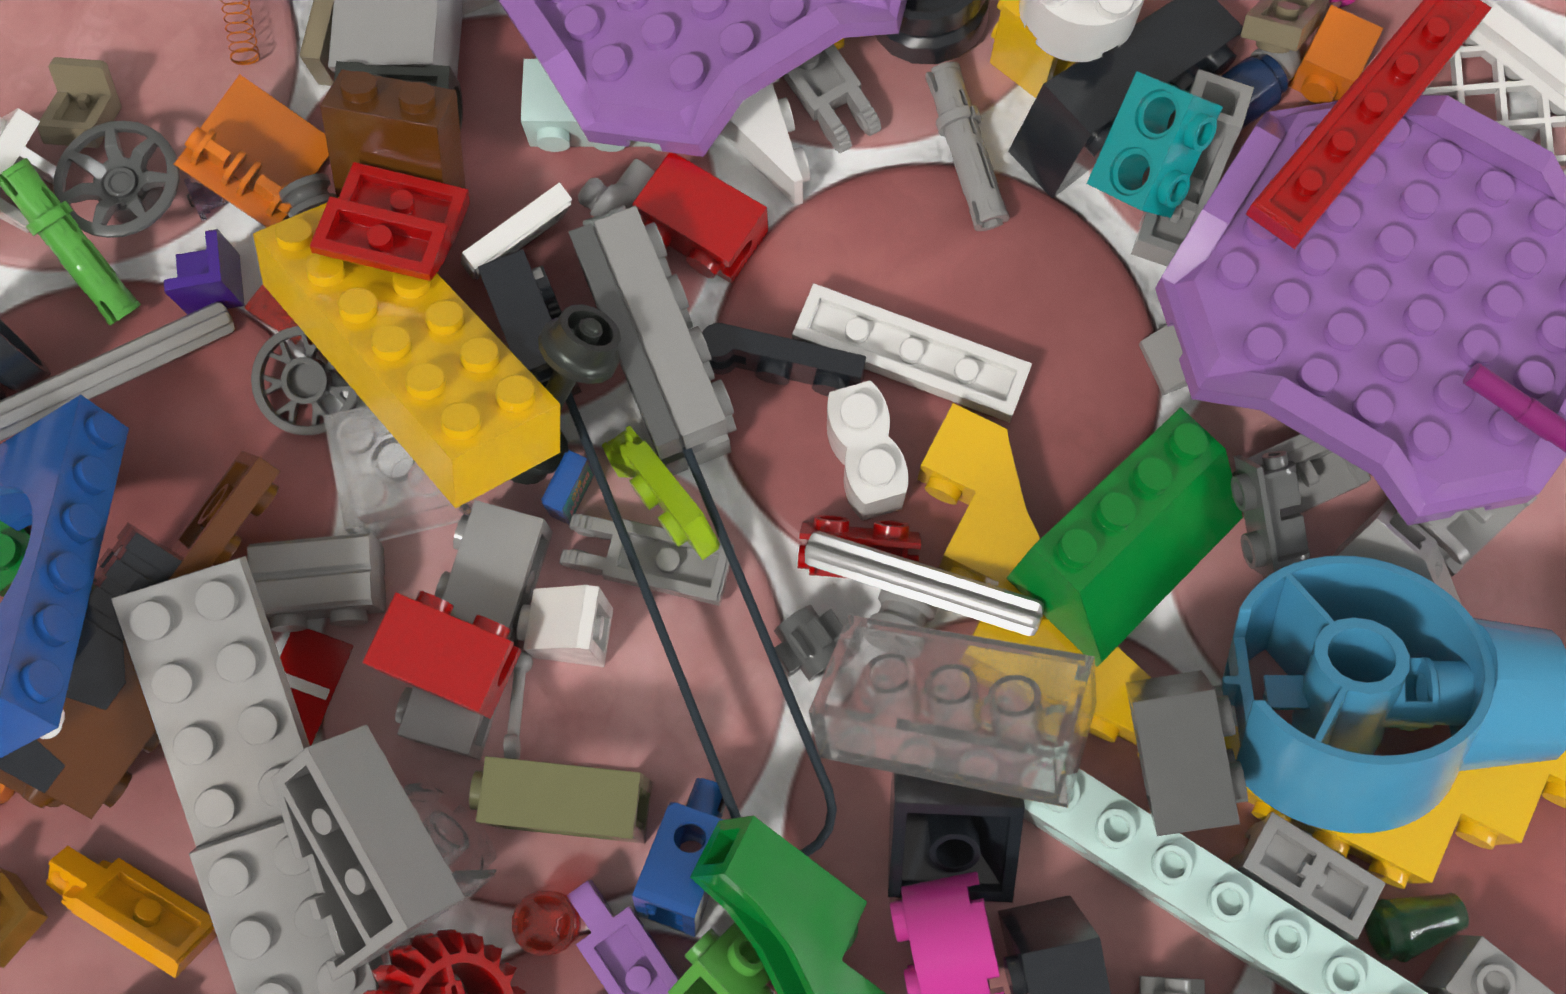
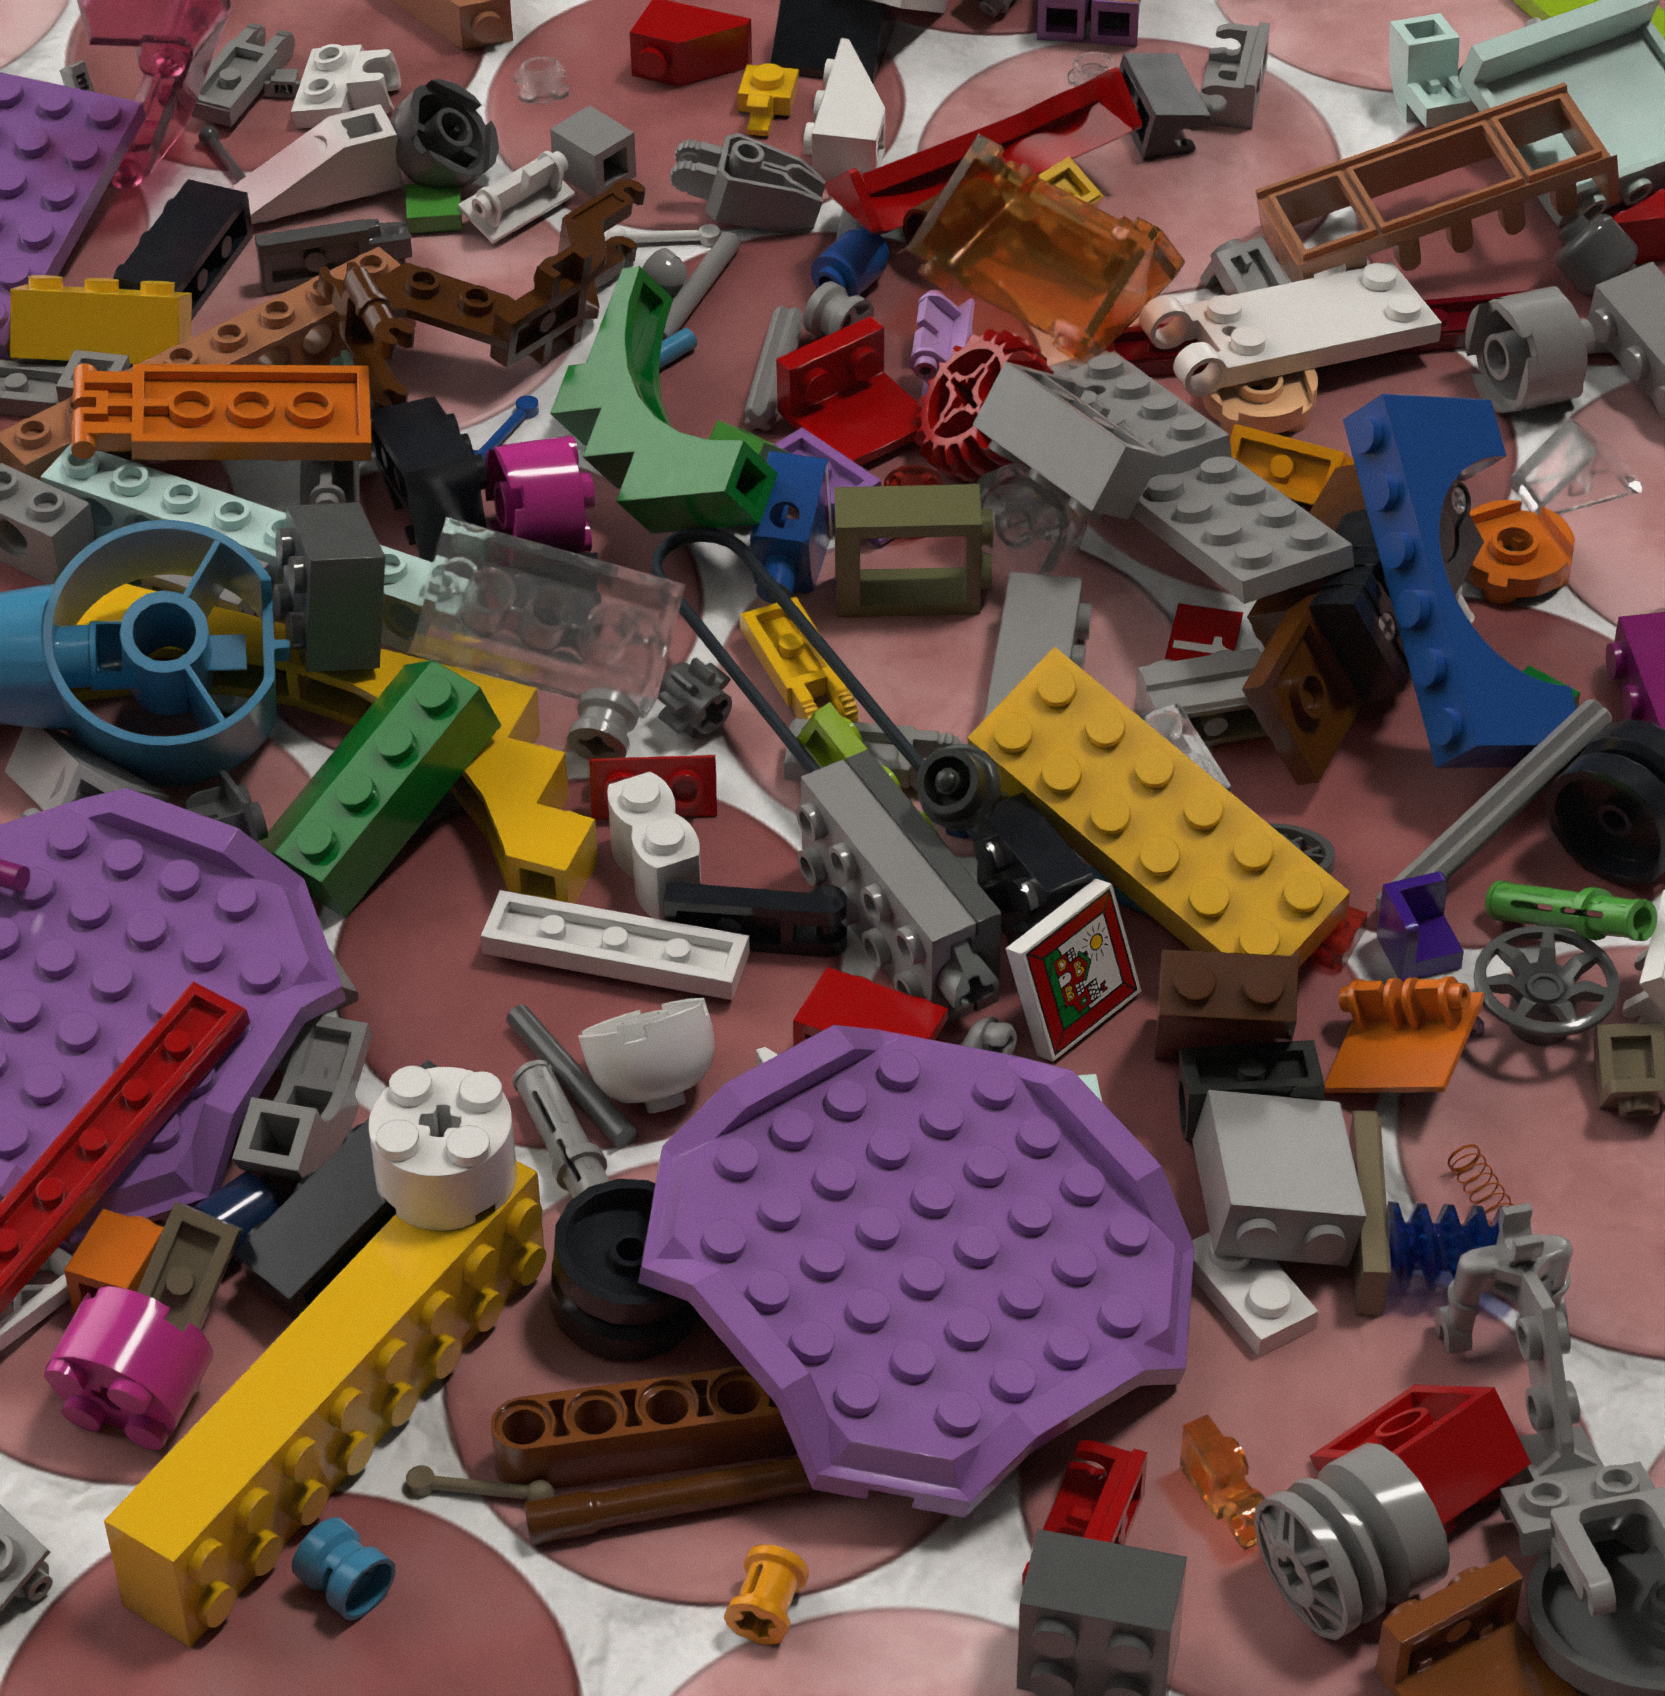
camera: 170 degrees right, 30 degrees down
dark grey bush [279,173,338,218] -> none
red slope [310,162,470,281] -> none
red brick [362,591,522,719] -> none
light grey hinge [503,651,533,759] -> none
white slope [517,585,613,667] -> none
axle [804,531,1044,636] -> none
teal brick [1086,71,1223,218] -> none
none -> dark grey bar [506,1004,637,1148]
none -> white cylinder [578,998,715,1113]
none -> yellow hinge [740,597,859,722]

